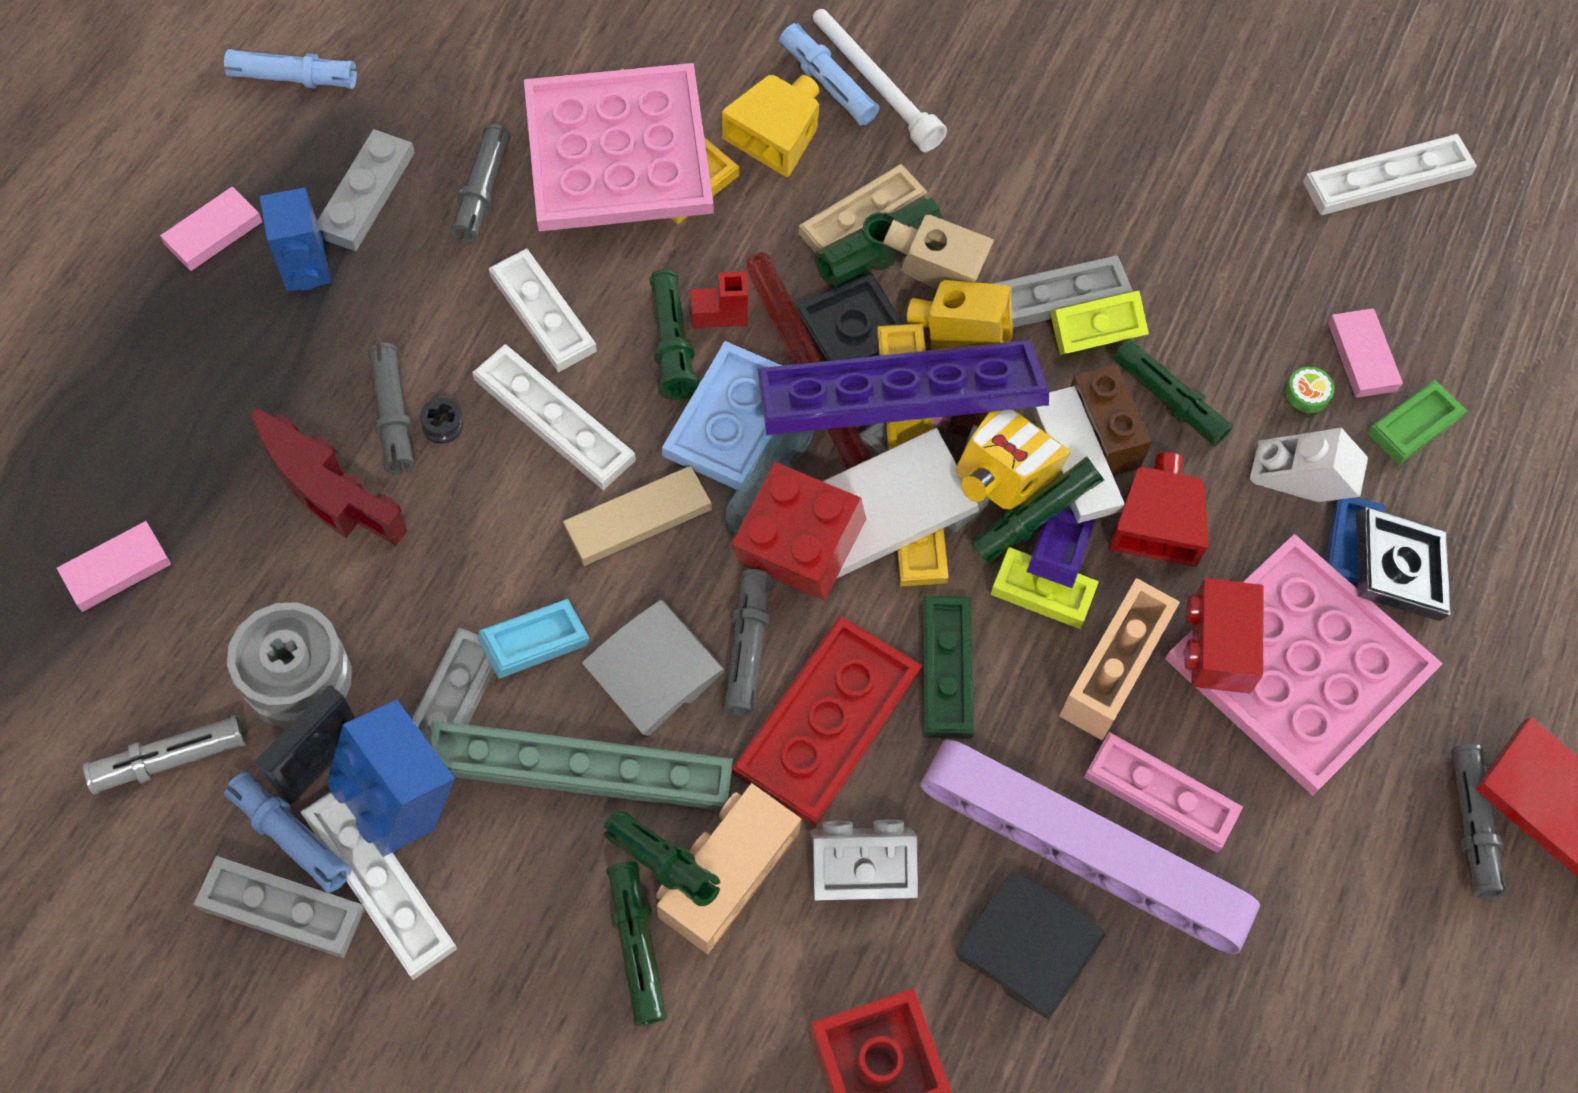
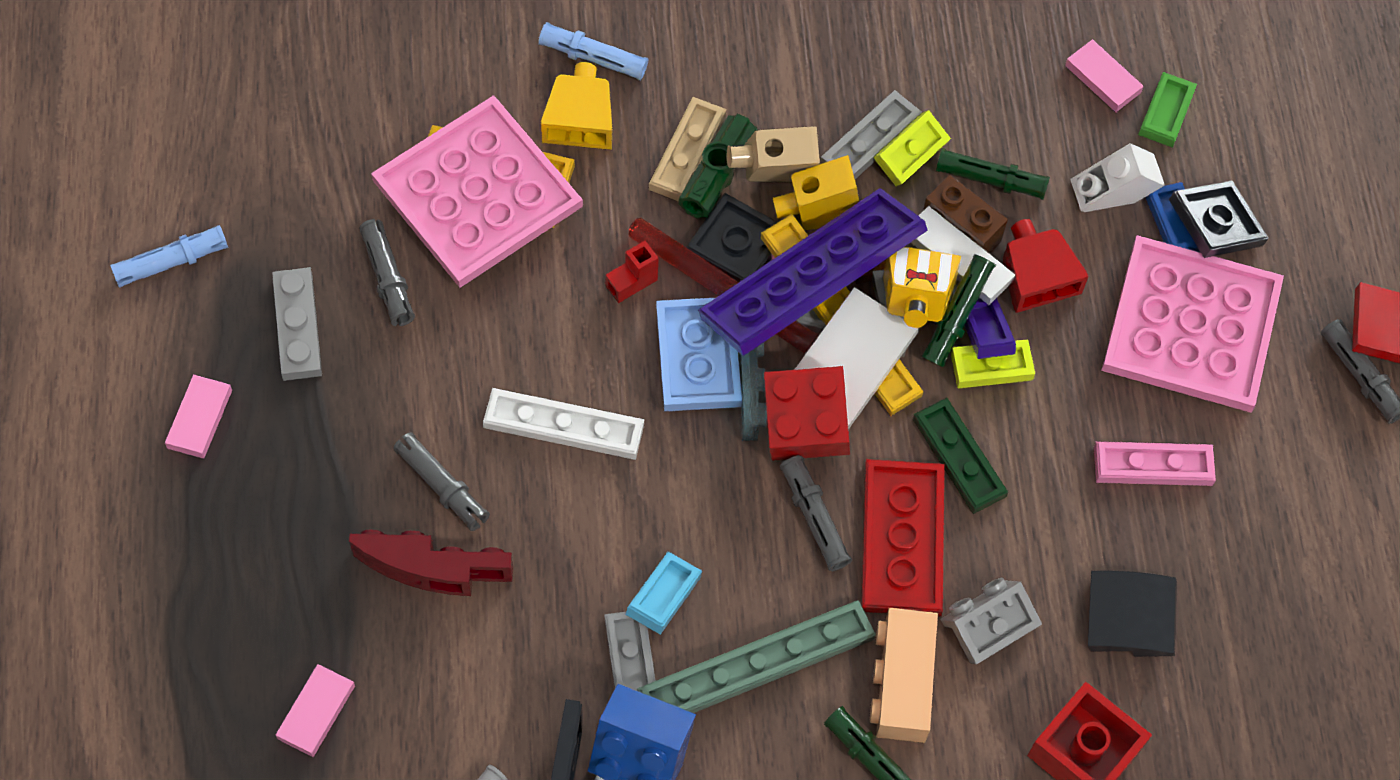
camera: 30 degrees left, 0 degrees up
light grey wheel [227,602,352,729] -> none
blue brick [260,188,331,292] -> none
black bush [420,398,463,444] -> none
white tile [489,248,597,372] -> none
tan tile [563,466,712,566] -> none
light grey slope [582,600,726,736] -> none
dark green pin [604,811,721,907] -> none
dark green pin [649,269,699,400] -> none
white piece [813,9,947,152] -> none
lavender beam [920,740,1260,954] -> none
light nougat brick [1059,578,1180,741] -> none
red brick [1184,578,1264,694] -> none
tile [1285,367,1334,413] -> none

